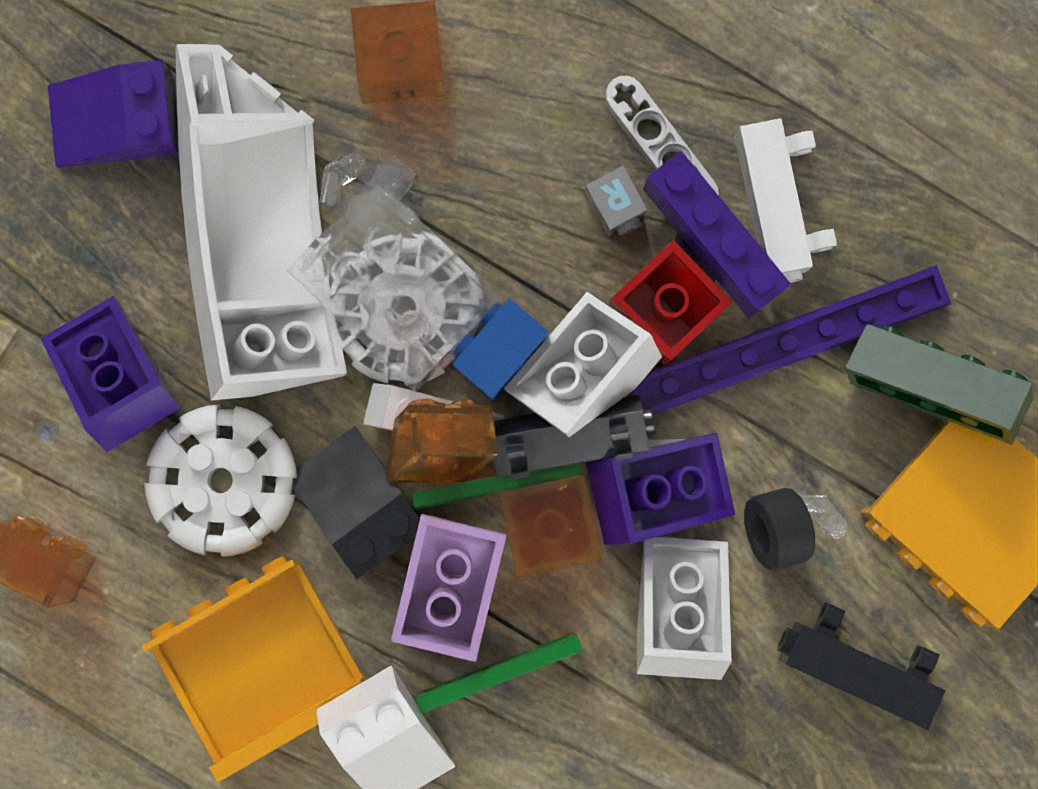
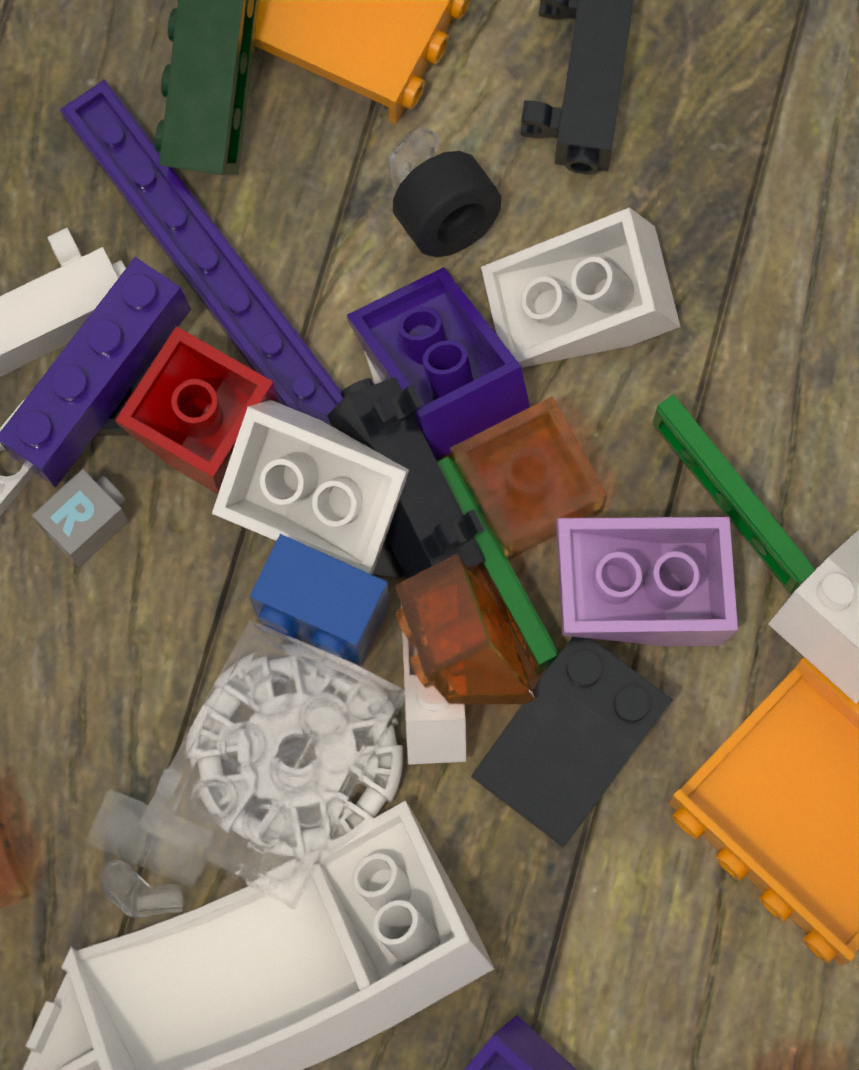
camera: 105 degrees left, 10 degrees down
white plate [144,404,297,557] -> none

